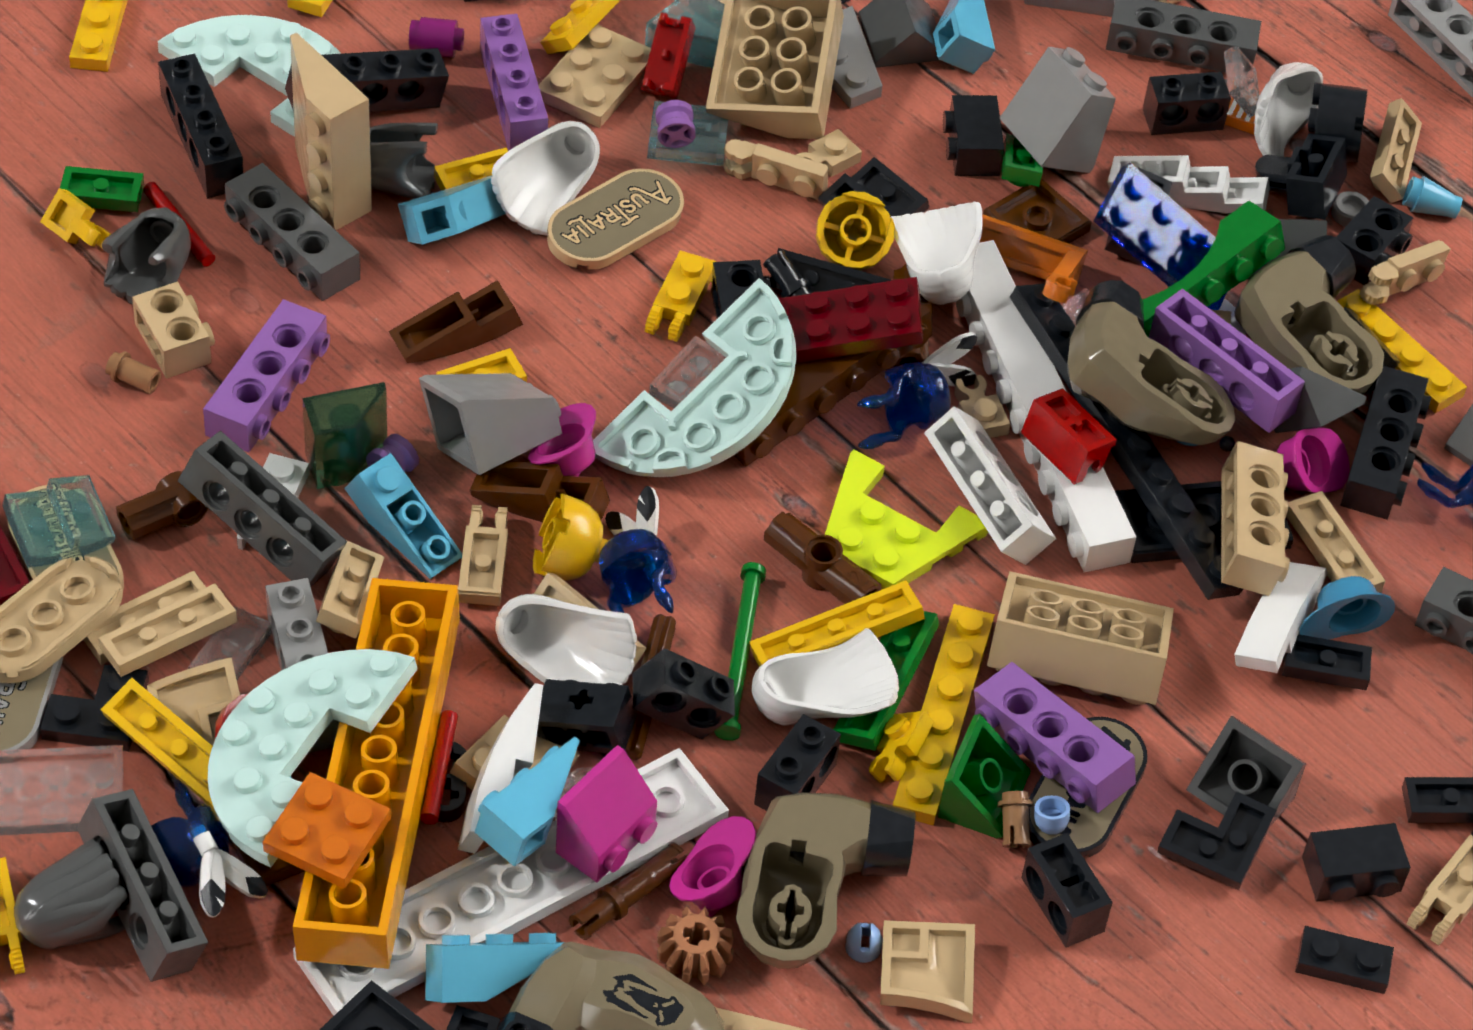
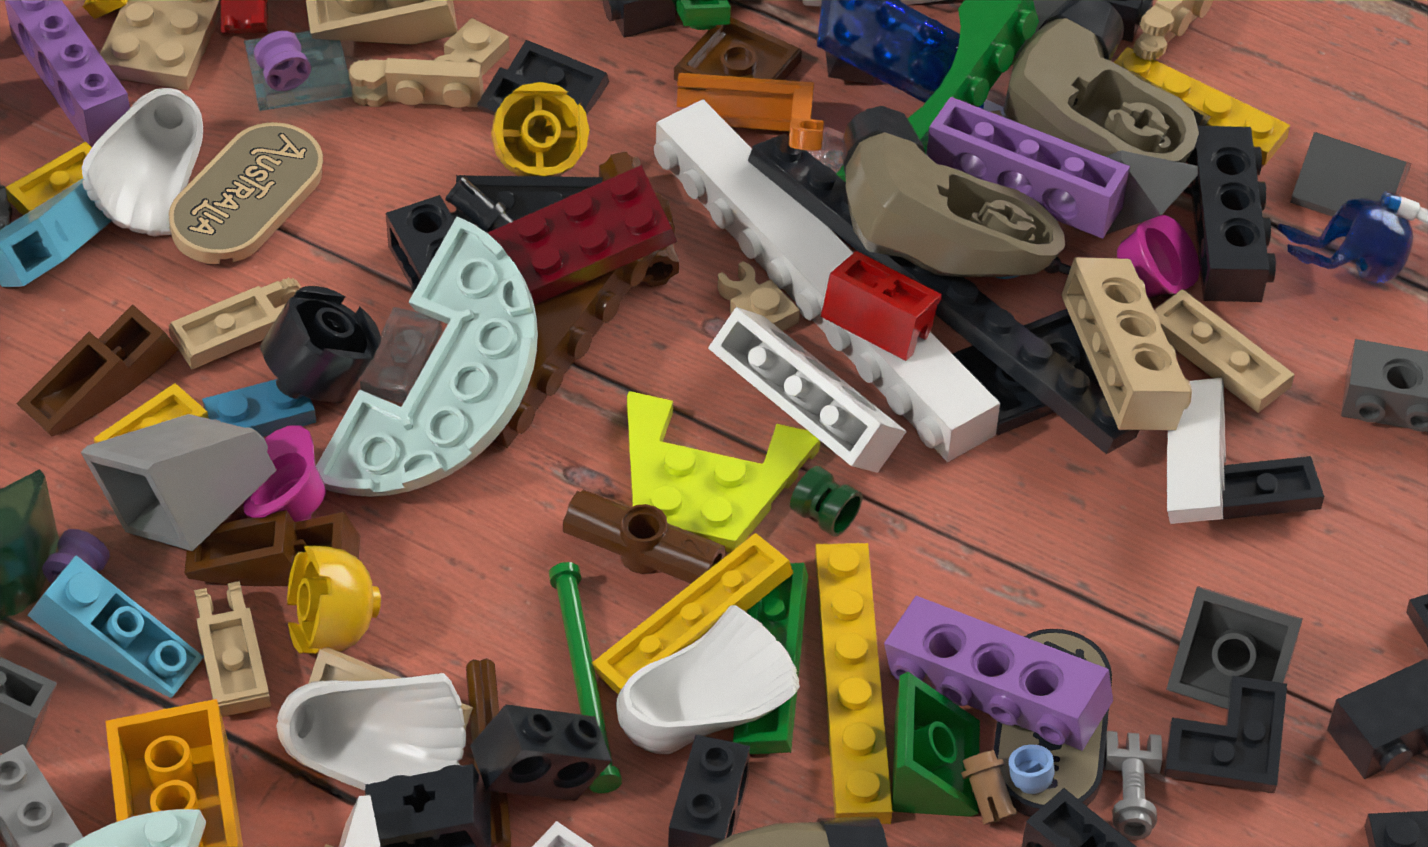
camera: 15 degrees left, 0 degrees up
tan plate [316,540,384,639] -> none
clear blue hair [599,486,677,613] -> none
yellow hinge [645,250,717,342] -> none
clear blue hair [857,332,977,449] -> none
yellow plate [869,711,934,783] -> none
white hair [891,201,982,305] -> none
tan slope [987,571,1174,705] -> none
dark azure piece [1299,576,1395,640] -> none
none -> tan hinge [168,277,301,369]
none -> dark azure plate [202,379,316,437]
none -> black brick [260,286,381,403]
none -> dark green wheel [790,466,863,537]
none -> light grey hinge [1104,731,1162,840]

